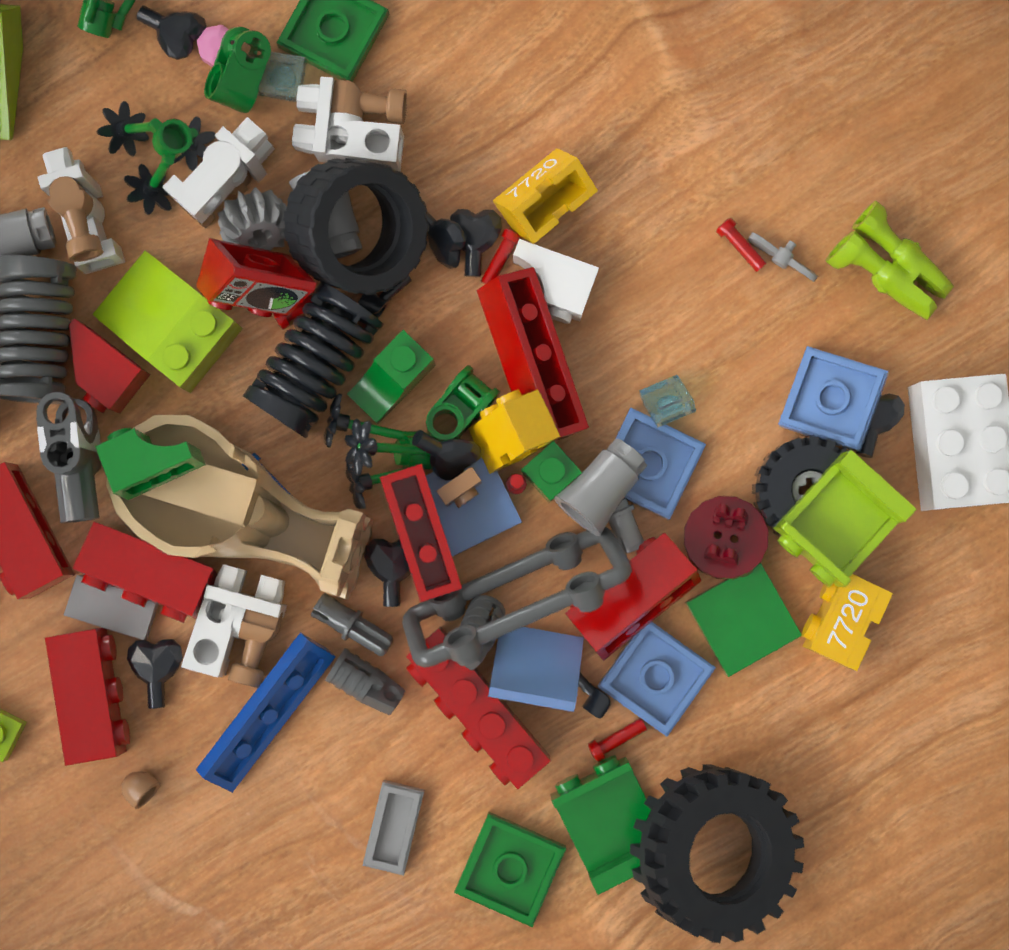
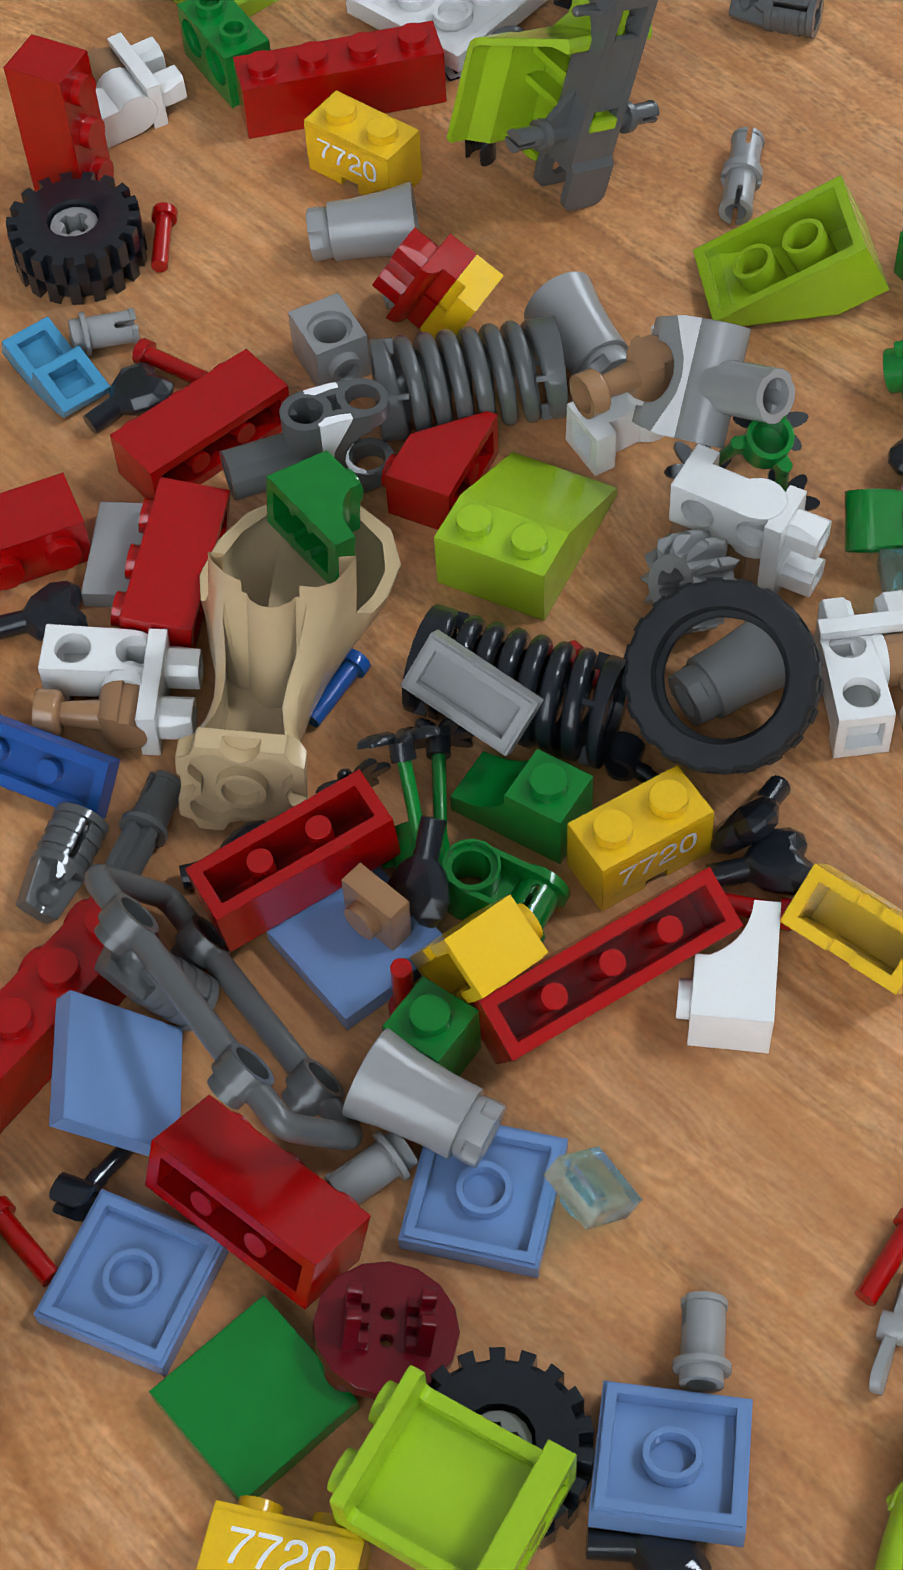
camera: 80 degrees right, 30 degrees down
red slope [196,238,316,317] -> none
none -> light grey tile [400,630,544,756]
none -> yellow brick [567,765,714,912]
none -> light grey connector [632,315,795,449]
none -> light grey pin [672,1291,732,1393]

